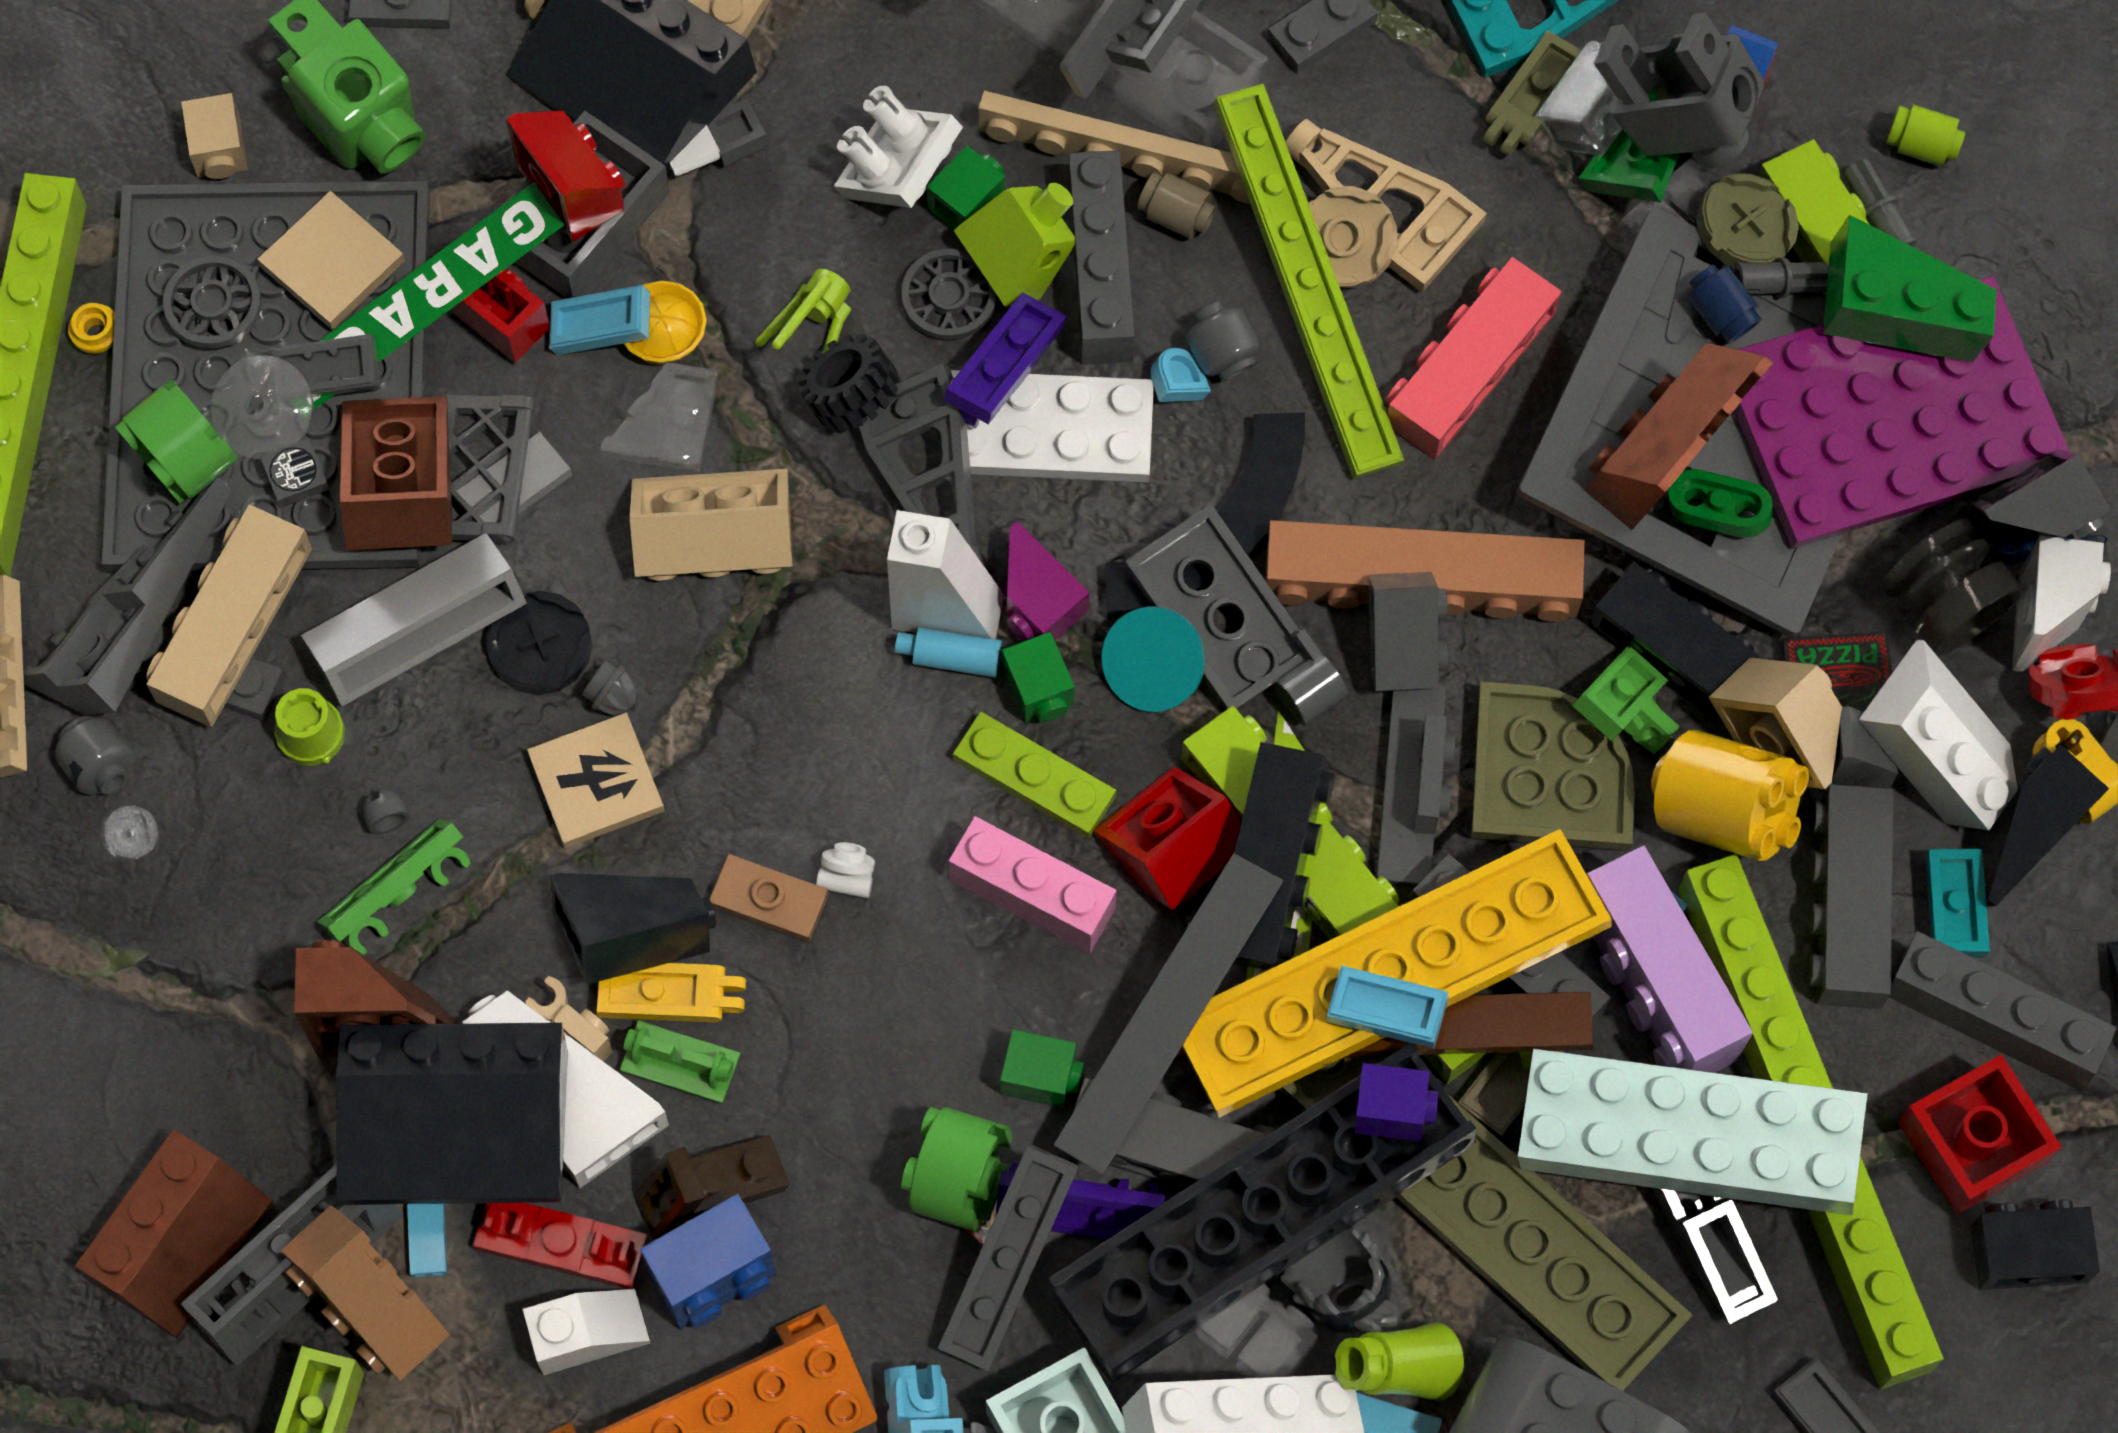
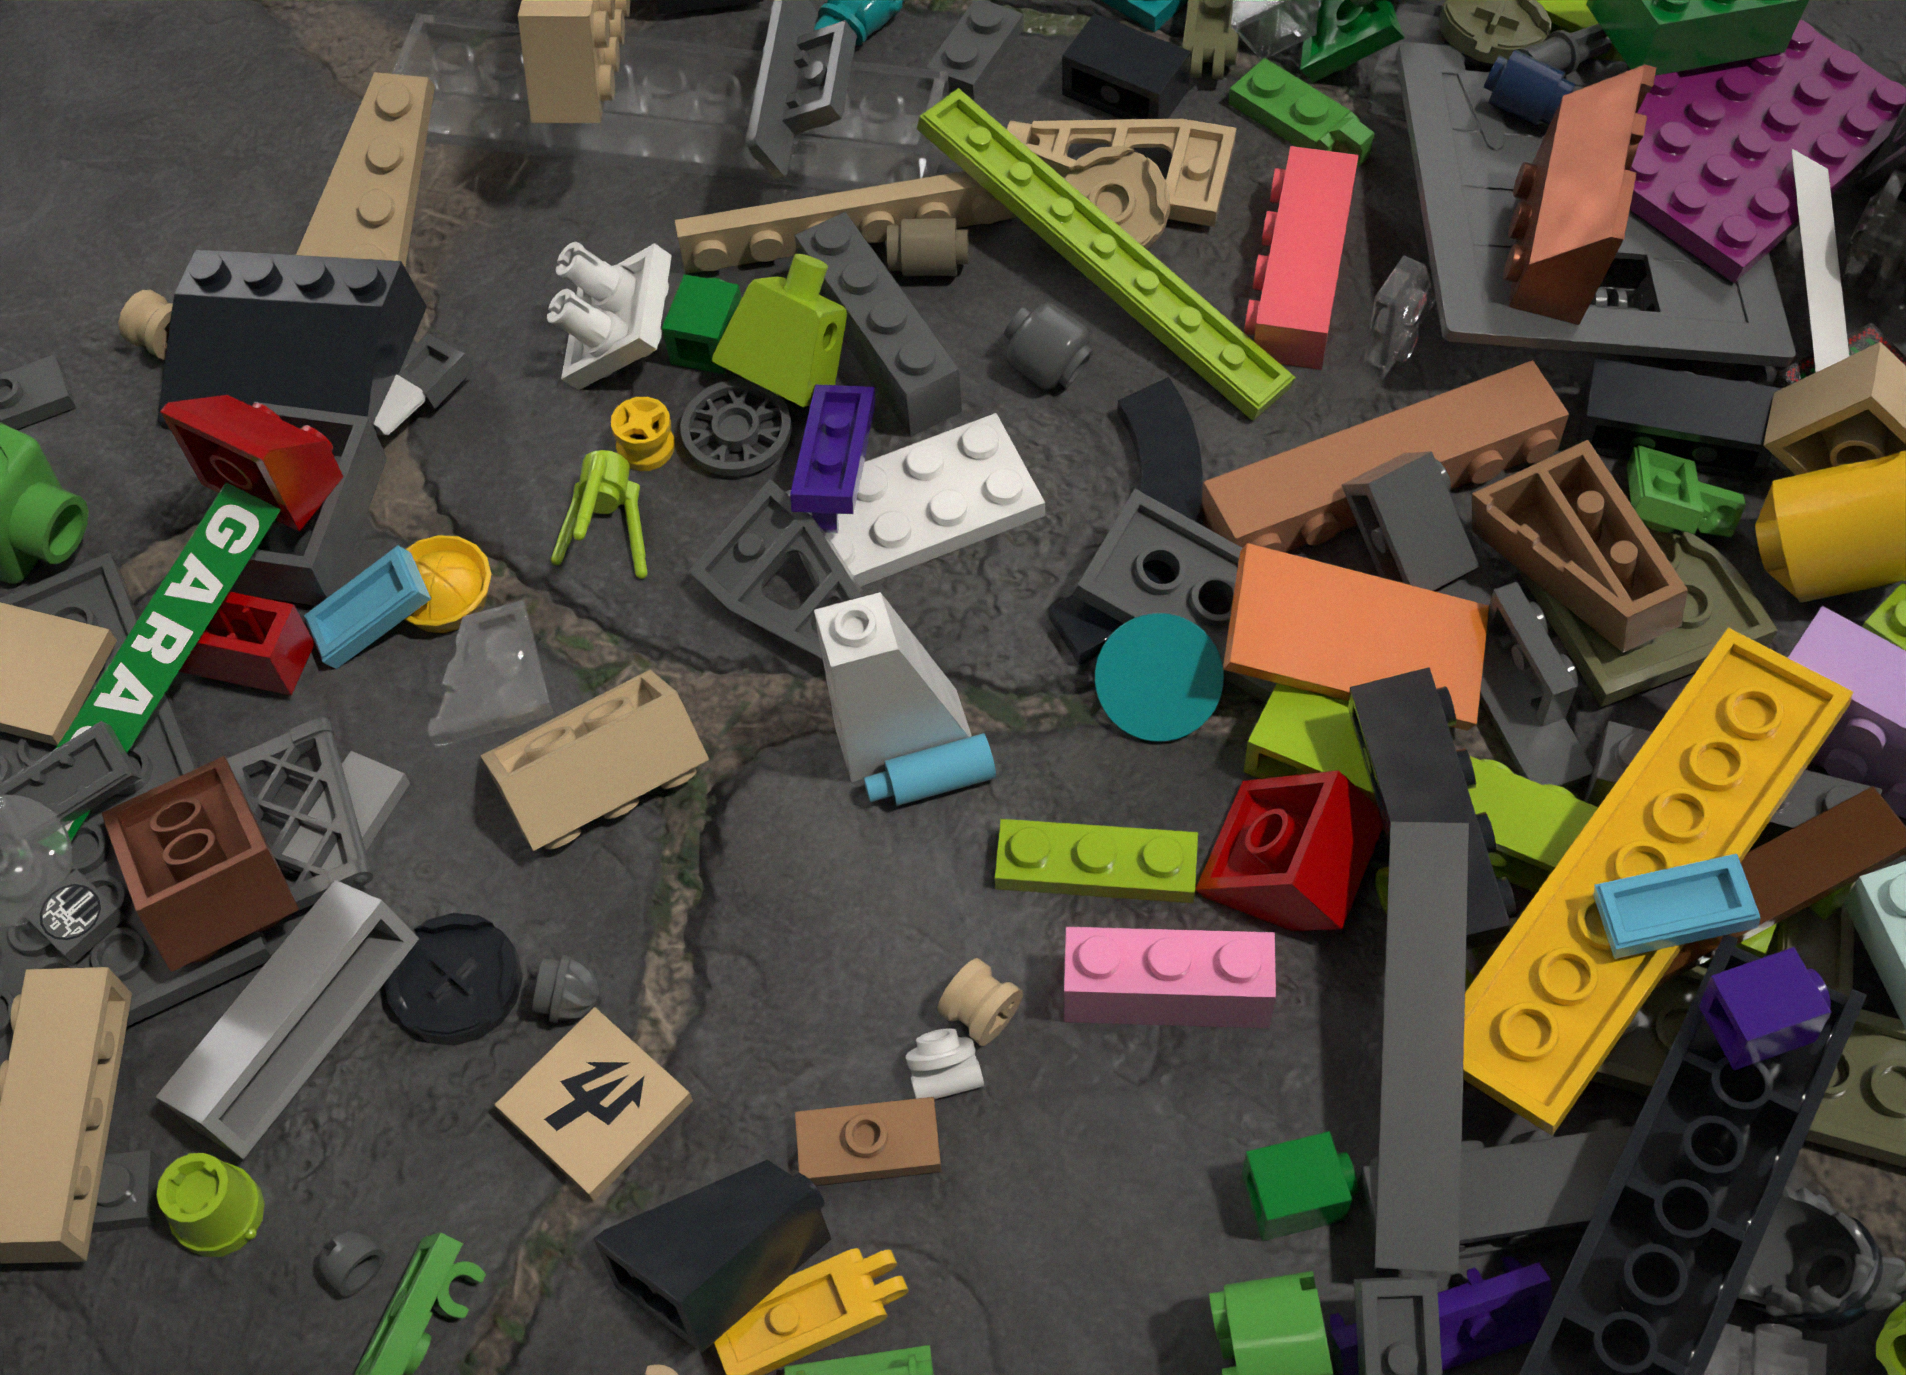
camera: 20 degrees left, 10 degrees down
black tyre [798,334,900,431] -> none
green brick [1002,632,1075,723] -> none
magenta slope [1007,521,1089,642] -> none
medium azure tile [1151,348,1211,402] -> none
green plate [1668,469,1772,538] -> none
none -> yellow wheel [611,397,675,471]
none -> tan wheel [937,958,1023,1046]
none -> black brick [1062,13,1191,119]
none -> orange tile [1223,543,1489,731]
none -> bright green hinge [1228,58,1374,168]
none -> clear wing [1362,255,1436,380]
none -> medium nougat wedge [1472,440,1688,653]
none -> white sticker [1792,149,1849,372]

